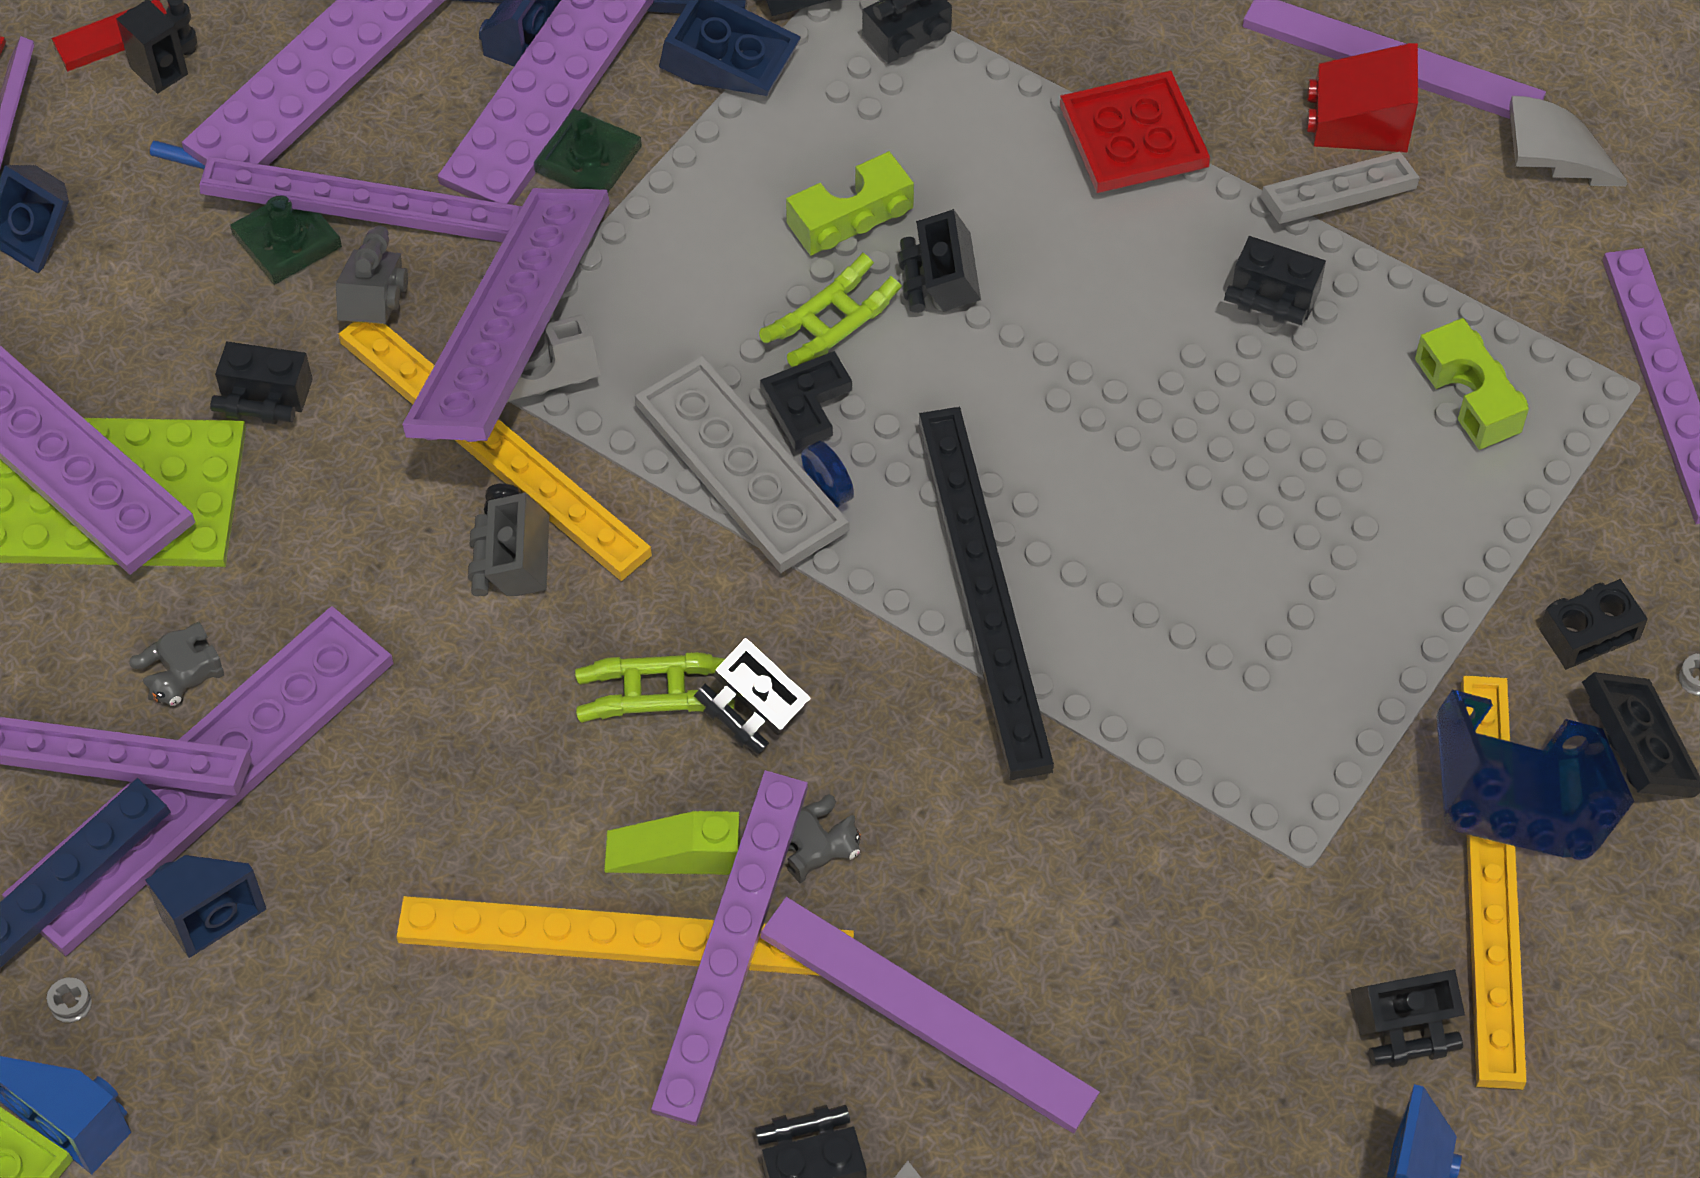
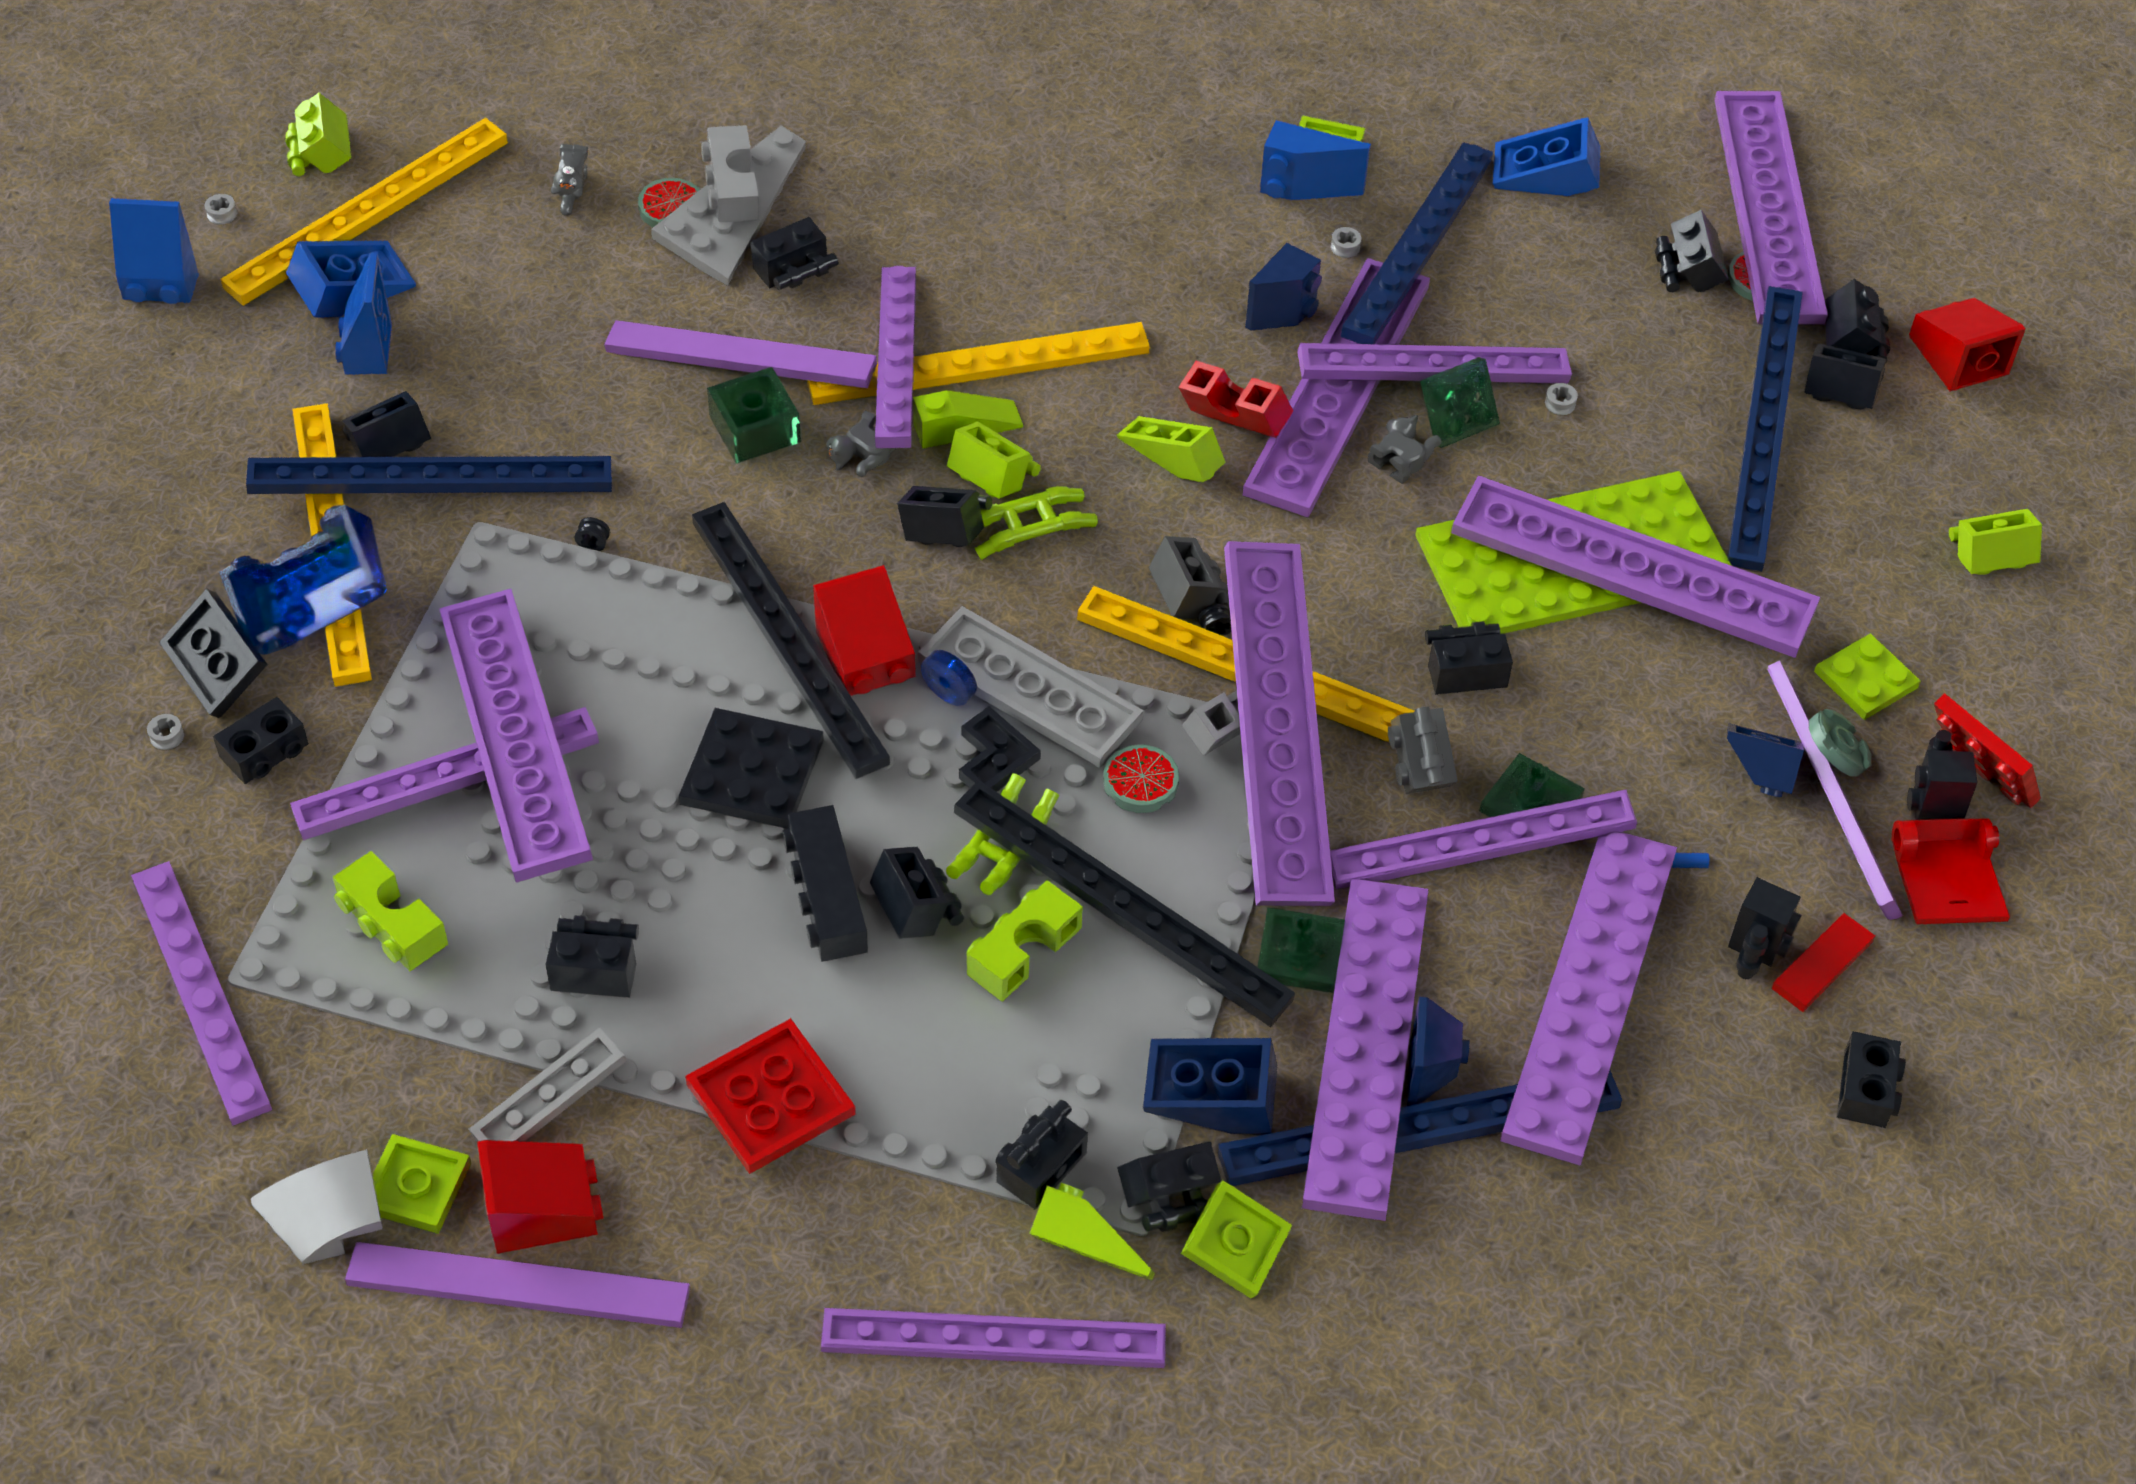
camera: 160 degrees right, 5 degrees down
none -> dark blue plate [246,456,612,494]
none -> medium lavender plate [290,707,599,840]
none -> lime plate [373,1134,472,1234]
none -> medium lavender plate [439,588,593,883]
none -> black bush [574,517,611,551]
none -> black plate [679,708,824,829]
none -> clear green brick [707,367,801,464]
none -> black brick [782,805,868,962]
none -> red slope [813,565,916,696]
none -> lime brick [947,422,1041,499]
none -> black plate [954,780,1295,1027]
none -> tile [1103,744,1179,813]
none -> lime slope [1117,416,1226,482]
none -> red arch [1178,361,1293,438]
none -> clear green plate [1420,357,1500,448]

